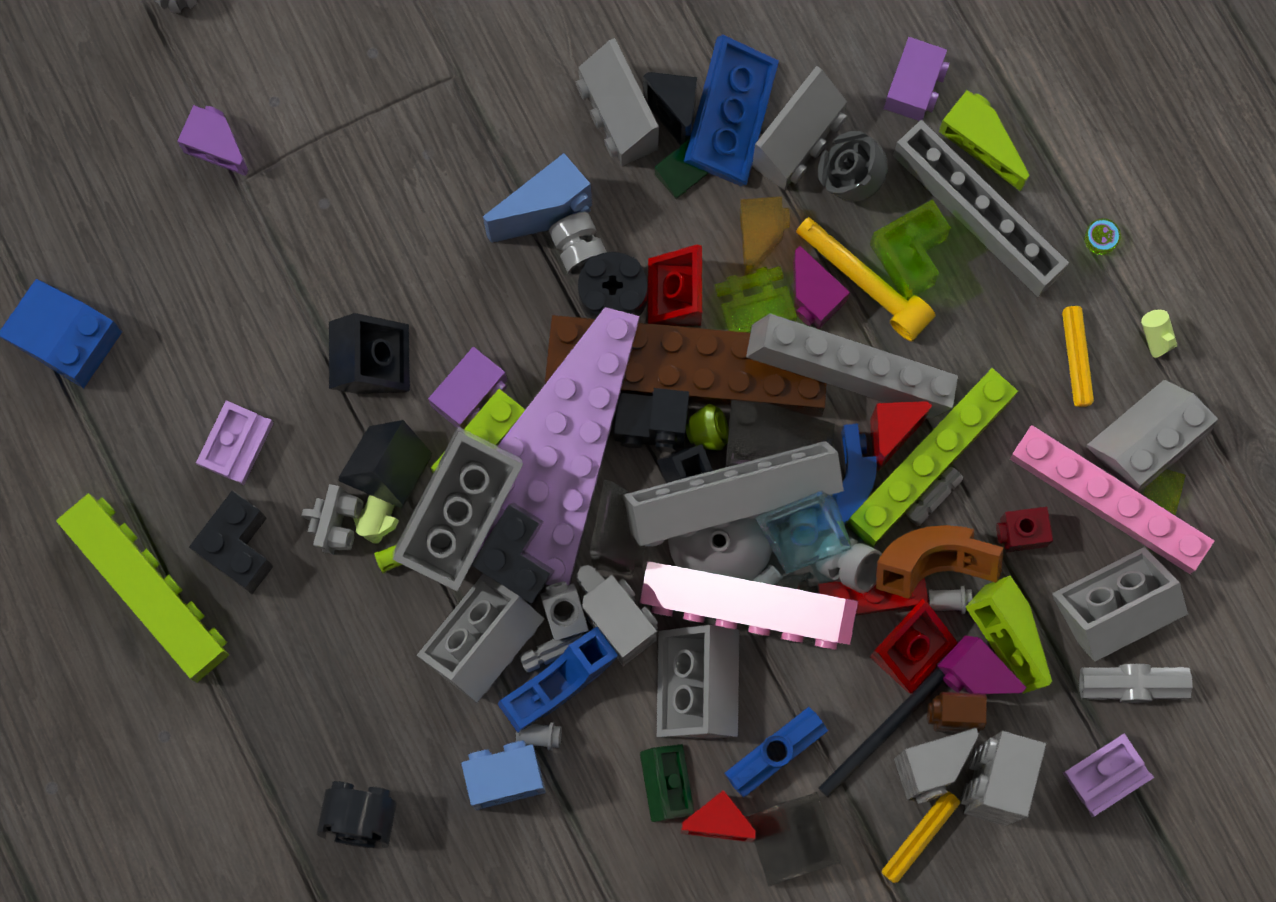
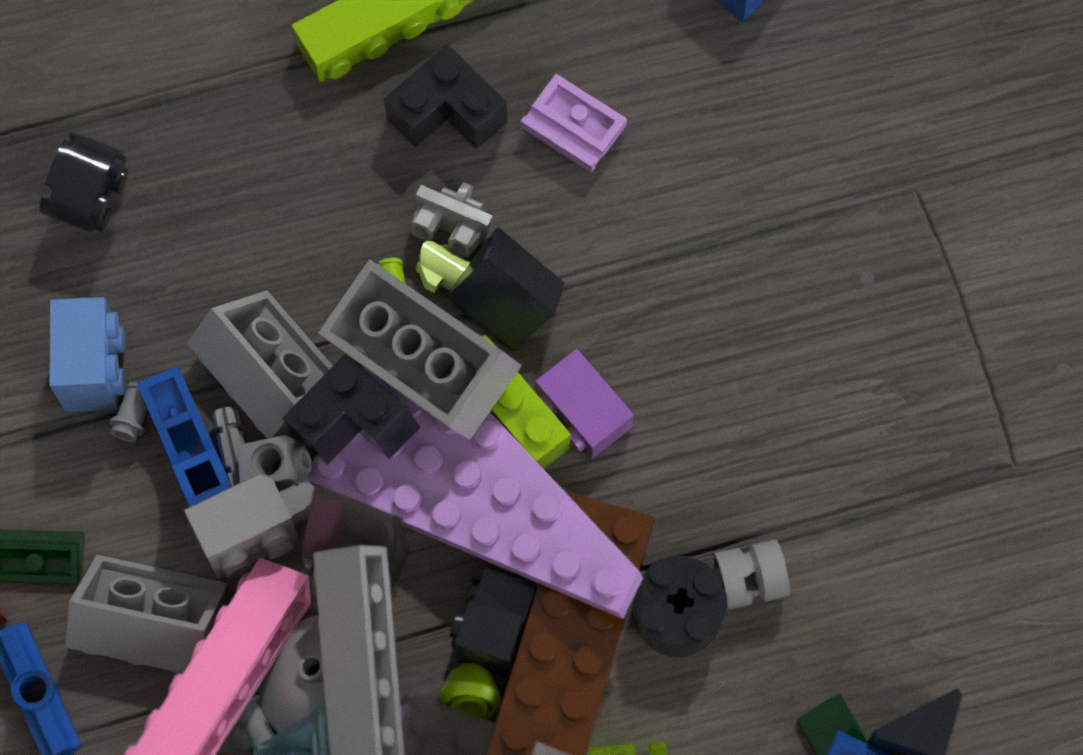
camera: 100 degrees right, 5 degrees down
medium lavender slope [177,105,248,176] -> none
black slope [329,313,410,394] -> none
medium blue slope [483,153,592,243] -> none
light grey slope [576,38,659,166] -> none
red slope [648,244,702,326] -> none
black brick [657,444,713,483] -> none

